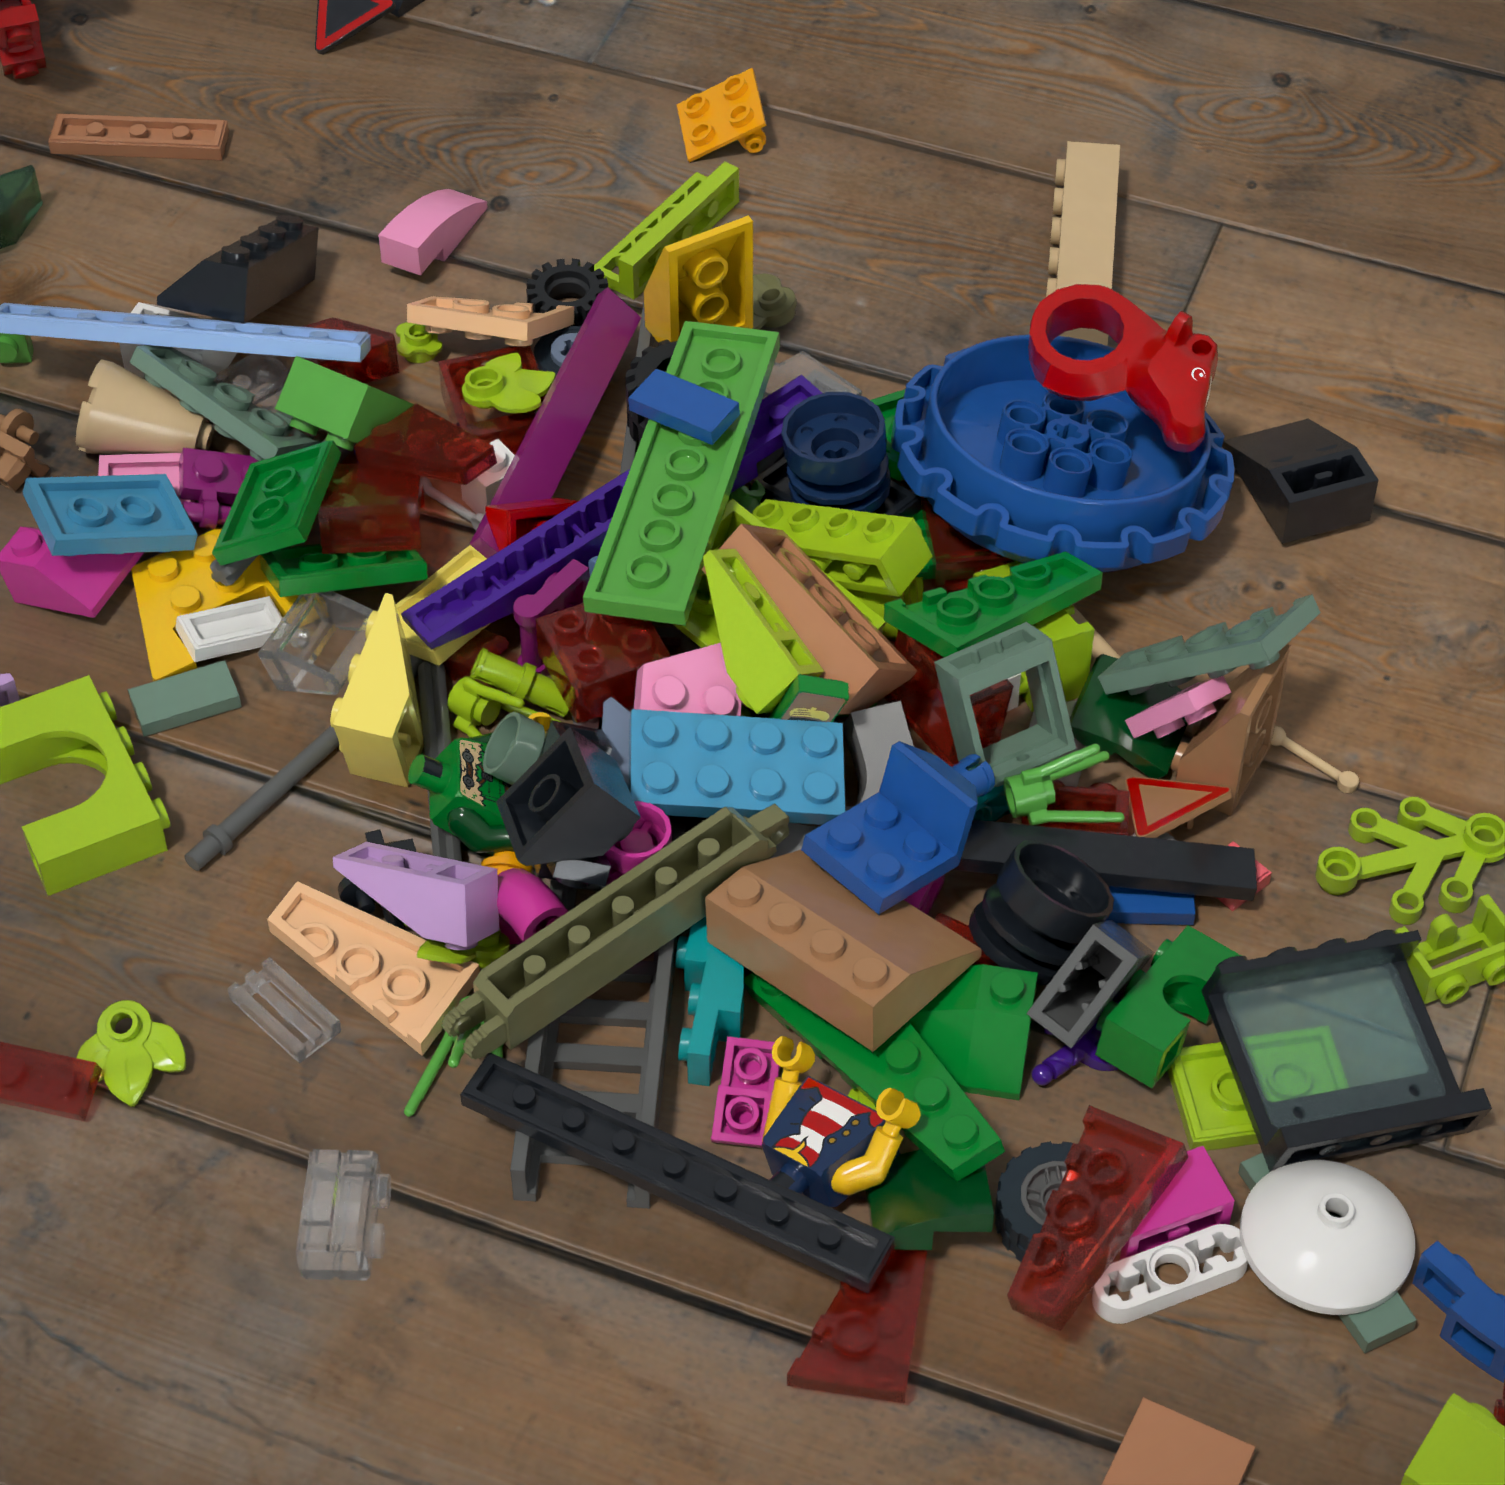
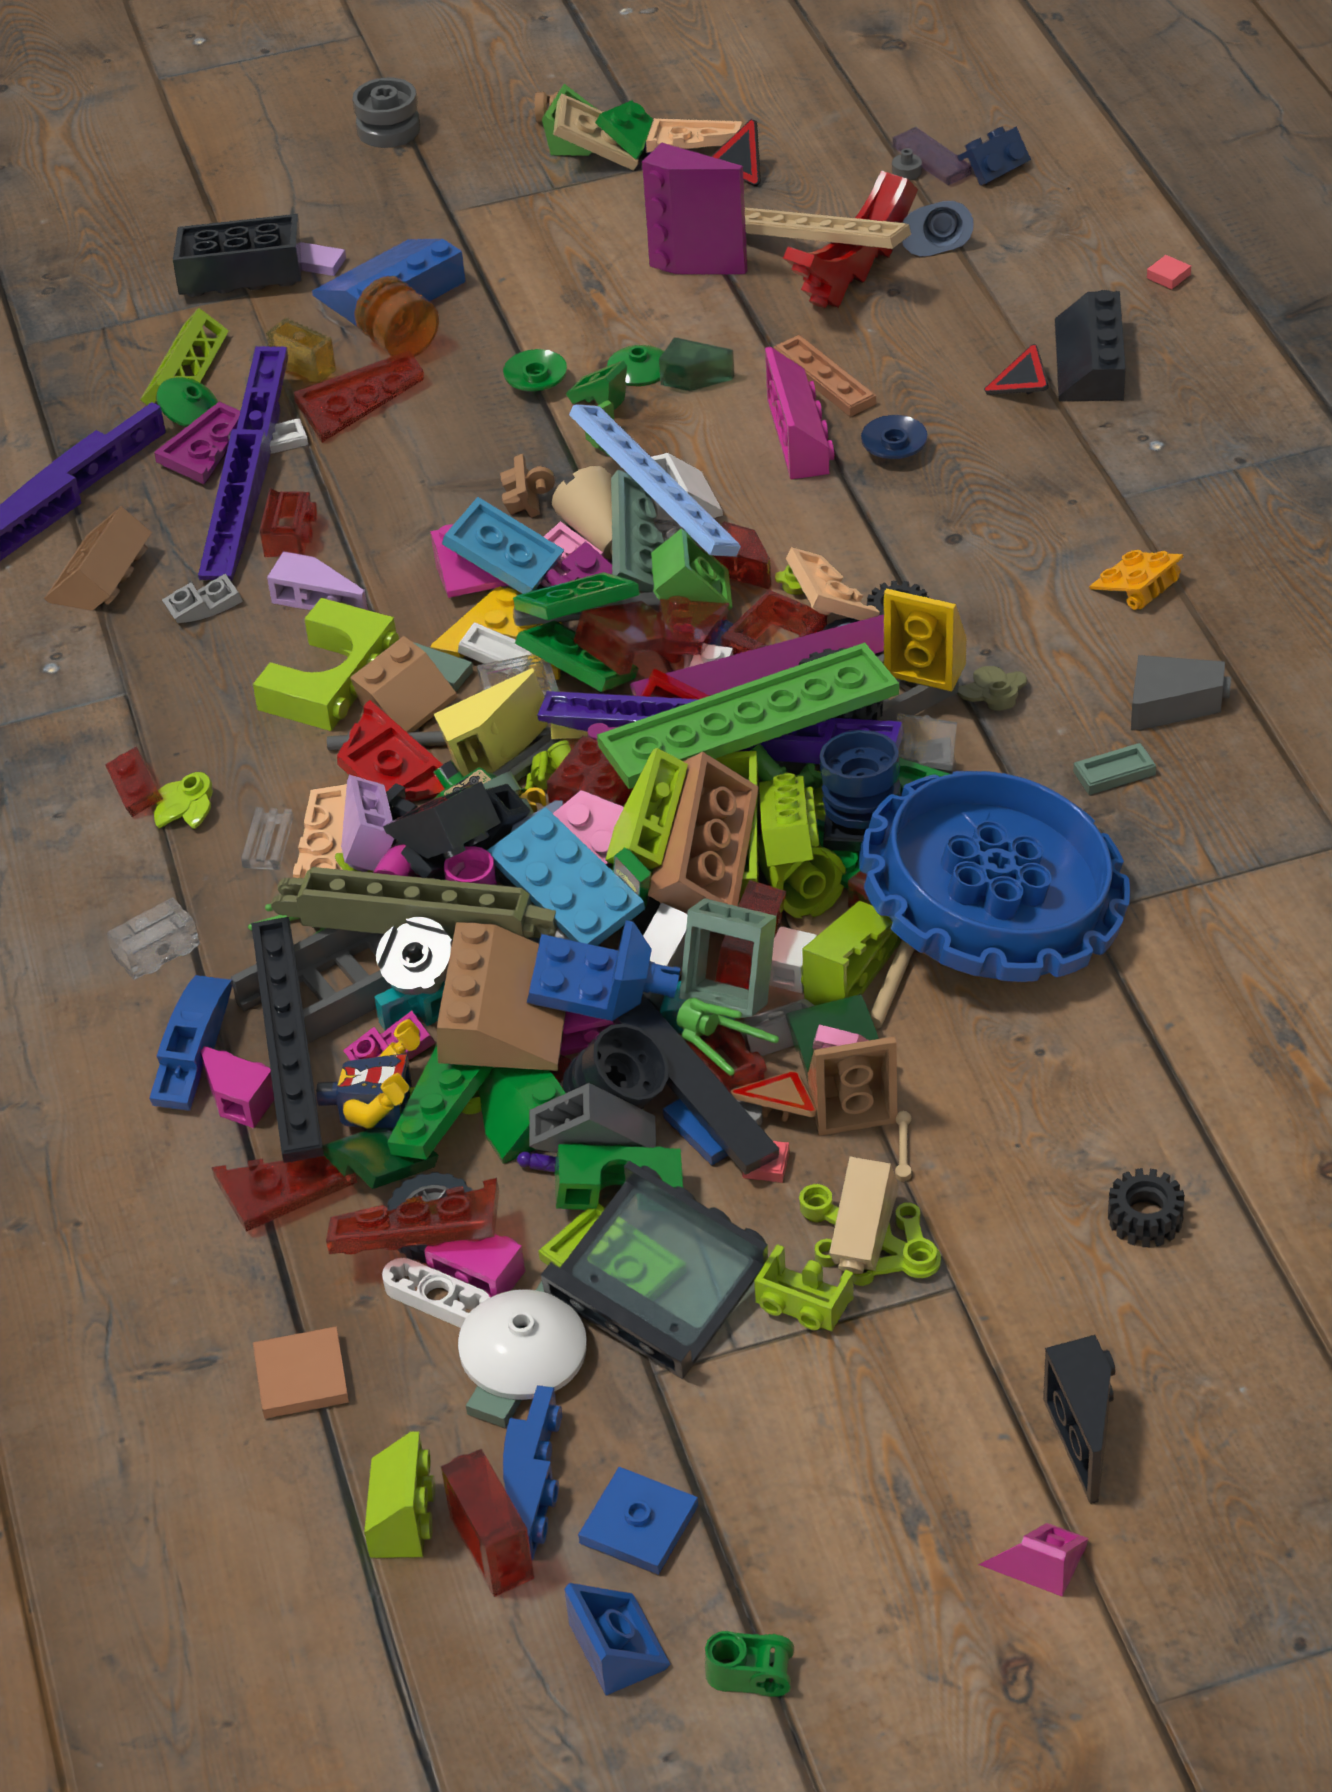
camera: 55 degrees right, 5 degrees down
black slope [157,215,319,323] -> none
bright pink slope [378,189,487,275] -> none
lime plate [462,353,556,413] -> none
lime fence [594,161,739,300] -> none
blue tile [628,369,740,445] -> none
green wing [884,551,1103,657] -> none
red animal [1028,284,1218,452] -> none
tan brick [1046,141,1120,346] -> none
sand green wing [1098,594,1321,695] -> none
black slope [1222,418,1379,544] -> none
none -> blue slope [149,975,233,1111]
none -> dark pink slope [200,1046,274,1128]
none -> red wing [337,700,445,802]
none -> medium nougat slope [350,636,458,733]
none -> plate [376,917,453,995]
none -> dark pink slope [765,347,834,480]
none -> tan slope [829,1157,899,1274]
none -> dark blue dish [861,415,927,459]
none -> sand green tile [1073,743,1156,795]
none -> dark grey slope [1131,655,1231,731]

